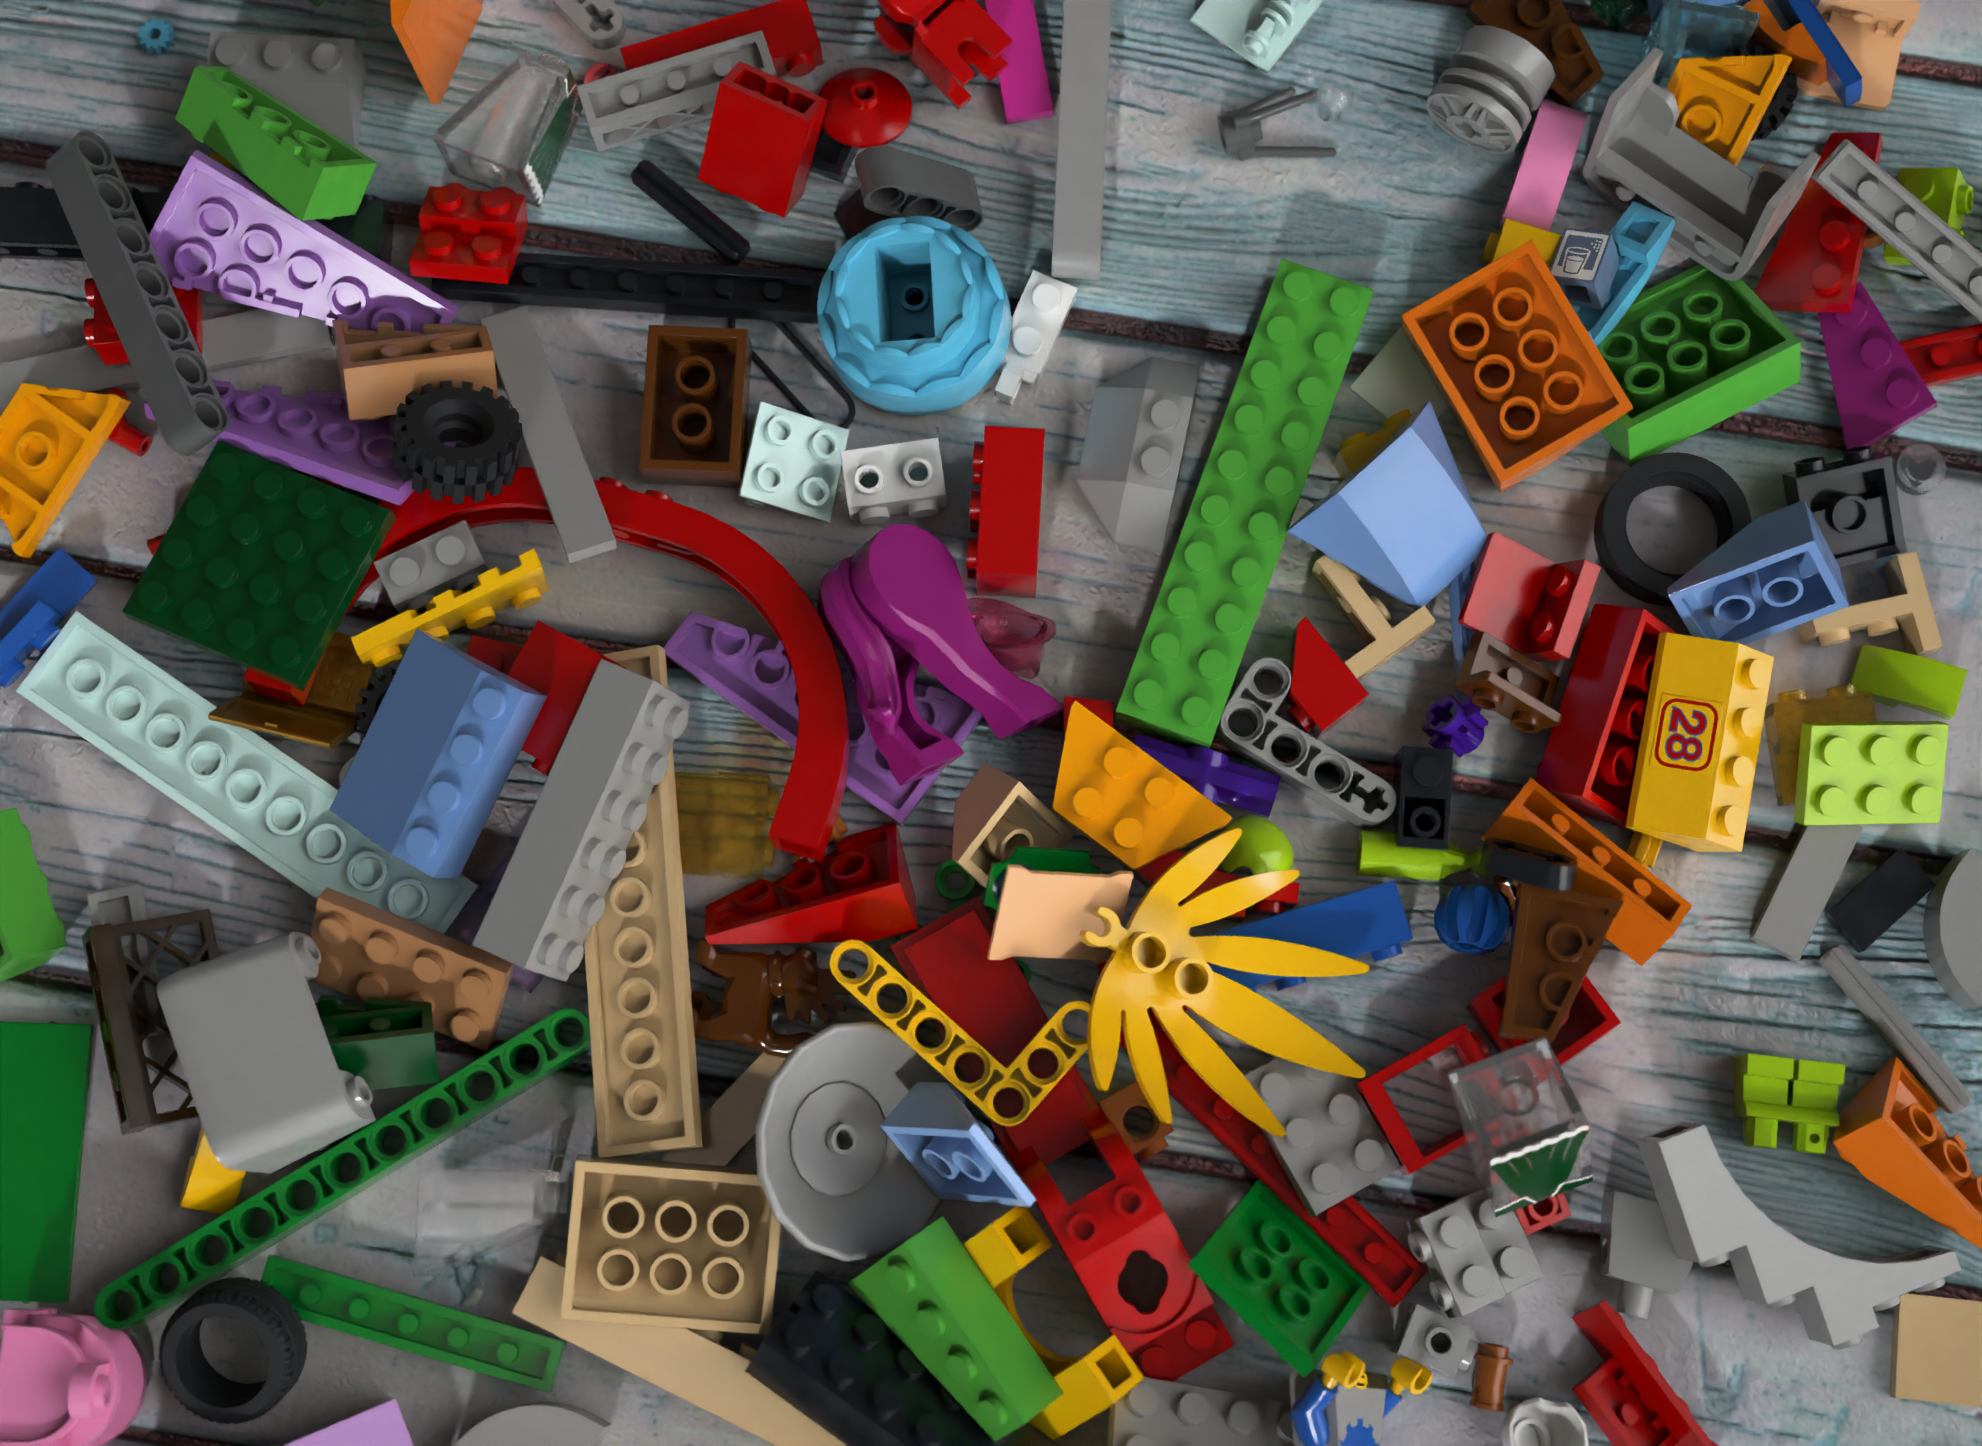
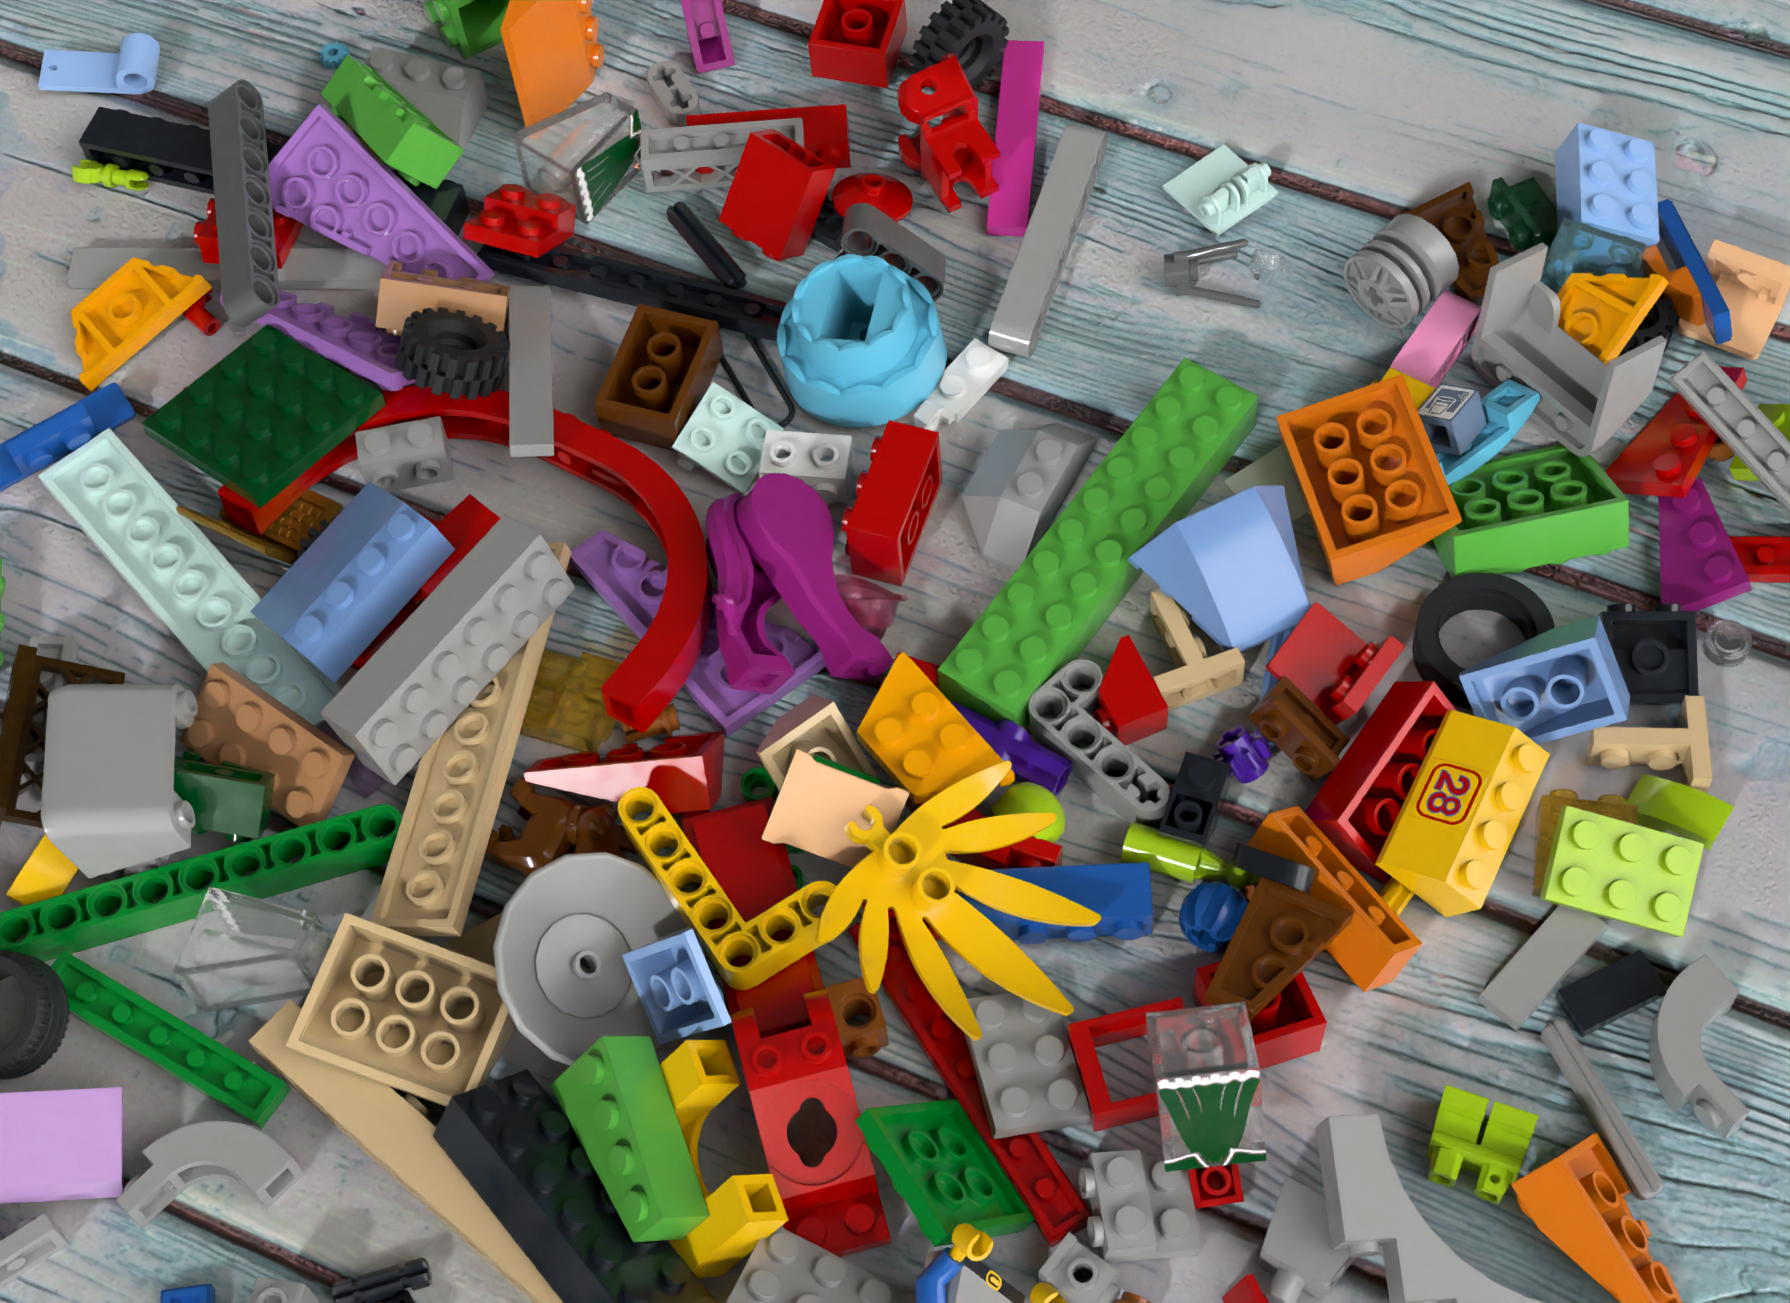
camera: 20 degrees right, 20 degrees down
yellow wing [351,548,549,668] -> none

